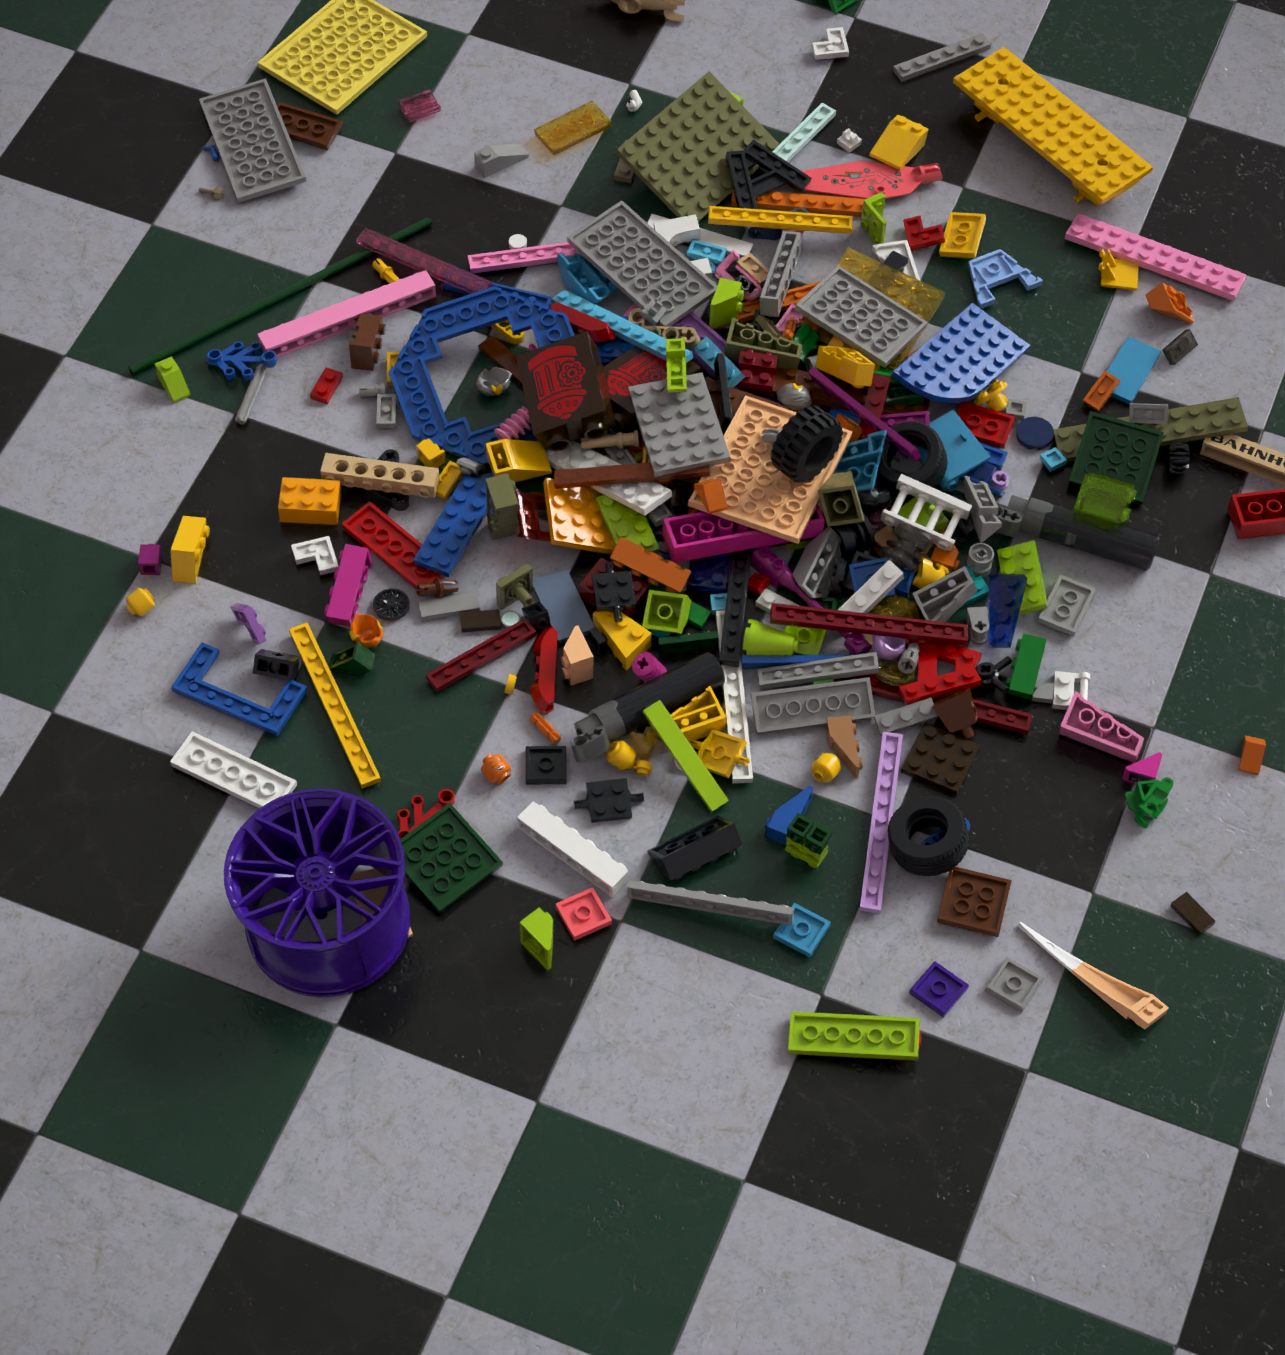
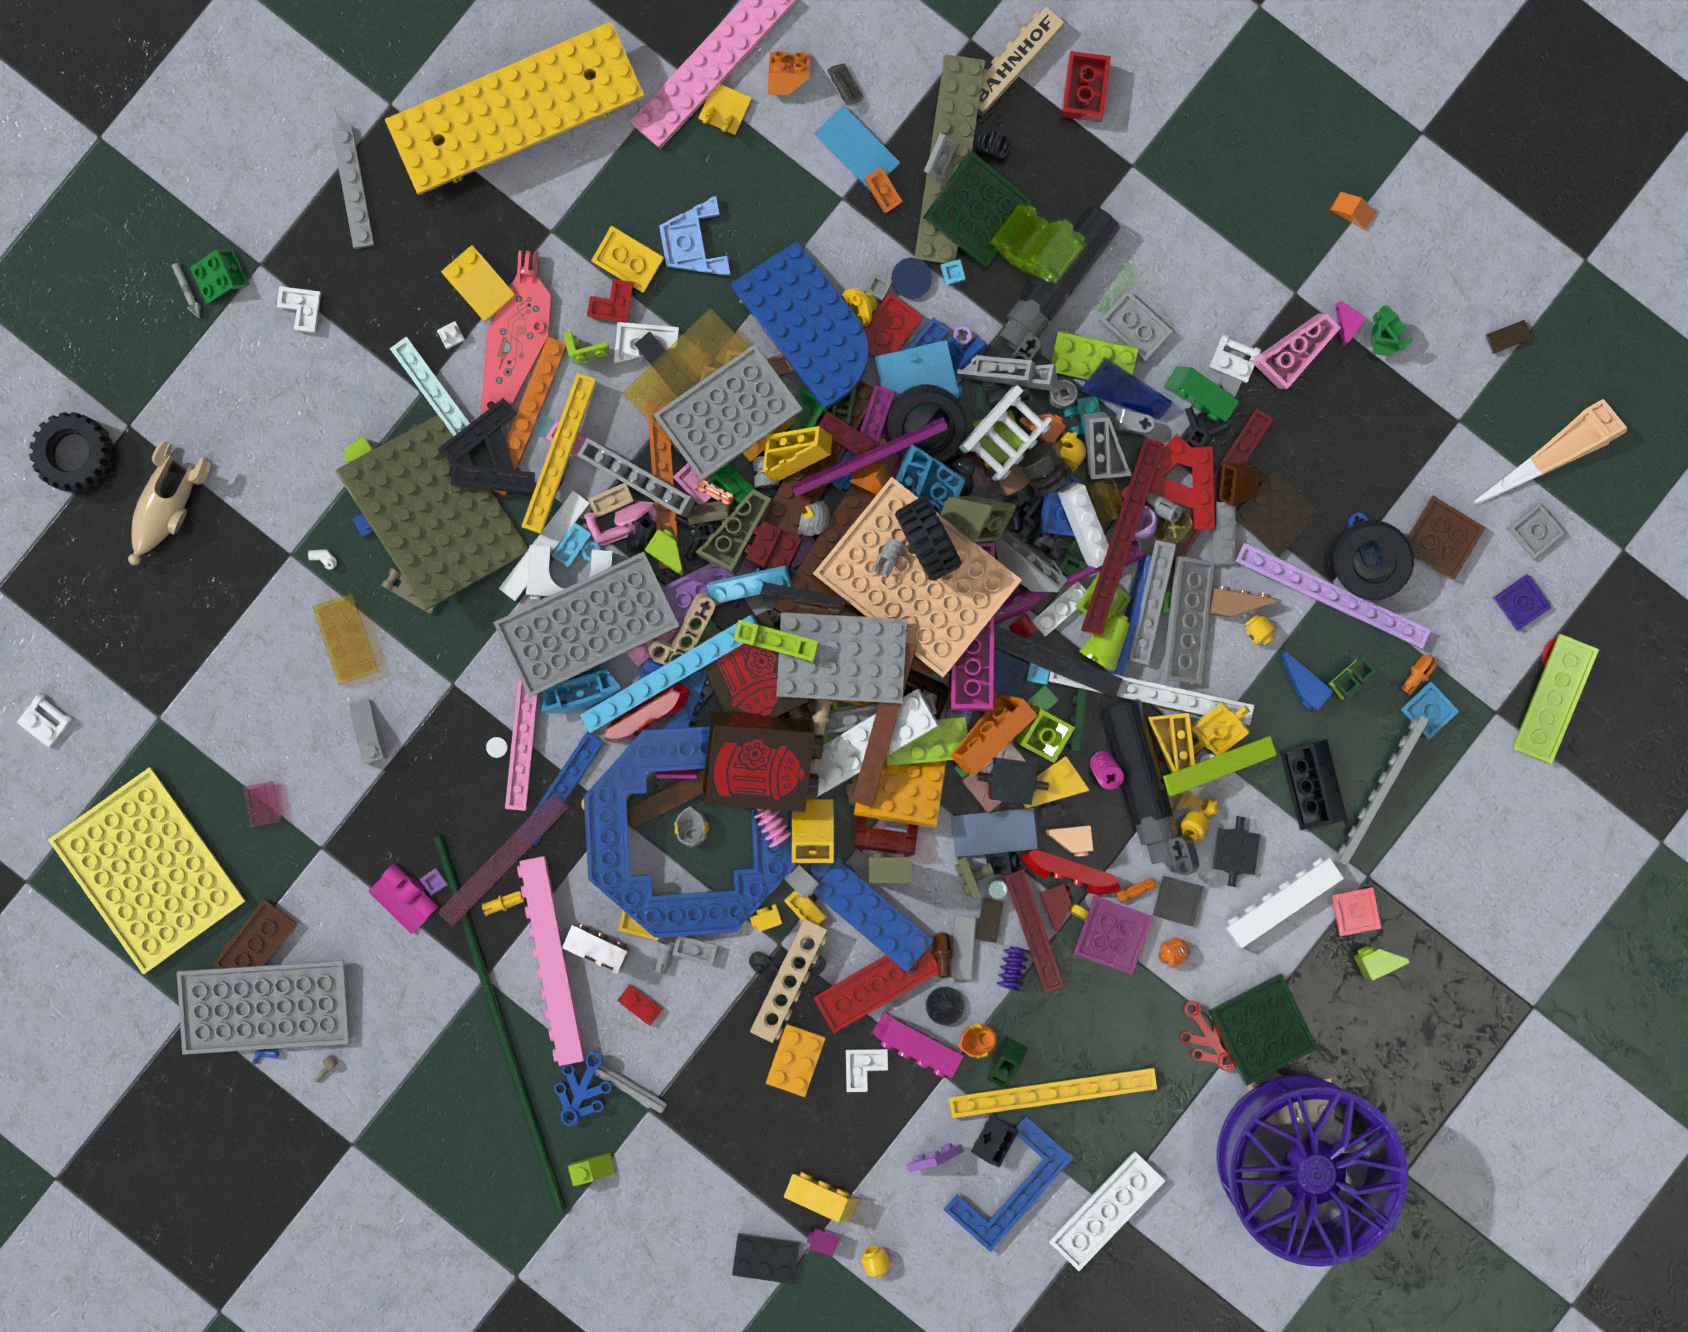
camera: 75 degrees left, 30 degrees up
light grey tile [640,299,667,326] -> none
orange slope [694,479,728,514] -> none
none -> dark pink panel [368,863,439,934]
none -> medium lavender tile [419,868,448,896]
none -> black plate [732,1233,800,1284]
none -> dark purple piece [997,946,1030,991]
none -> dark red slope [1039,883,1073,931]
none -> magenta plate [1073,895,1153,975]
none -> orange arm [1400,654,1437,696]

